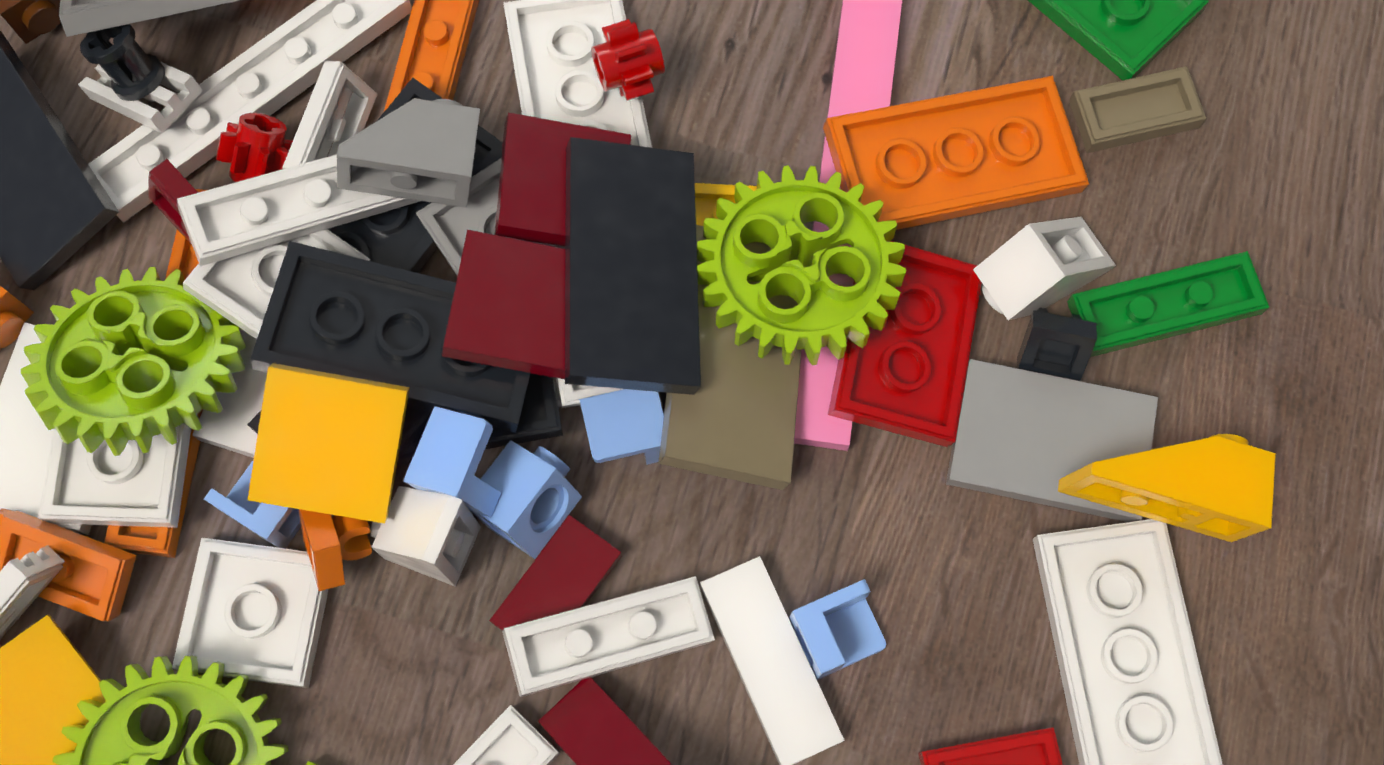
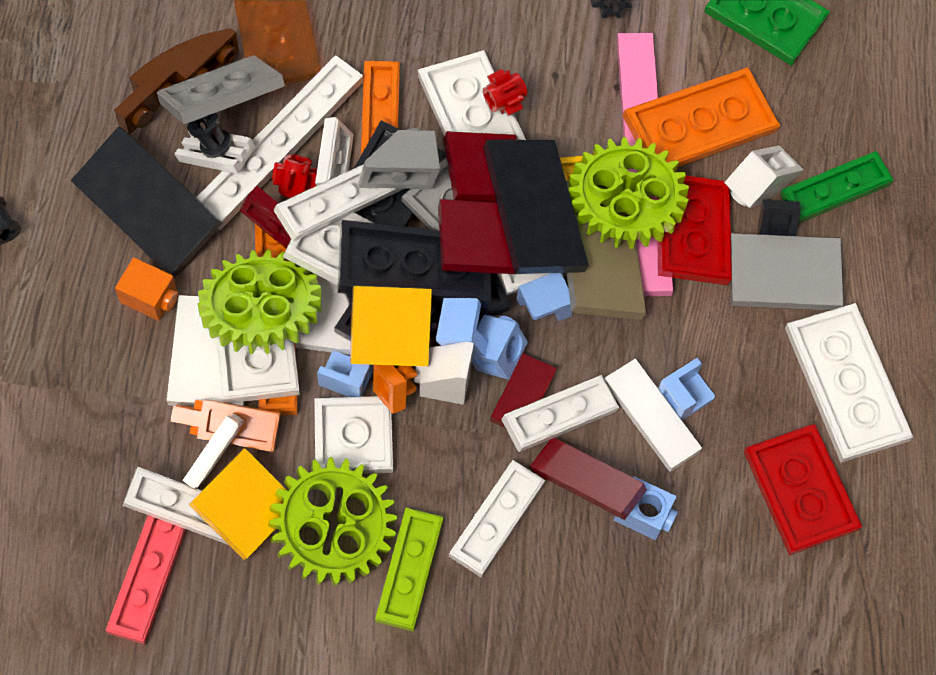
camera: 15 degrees left, 5 degrees down
yellow slope [1058,434,1276,542] -> none
dark tan tile [1069,66,1206,153] -> none

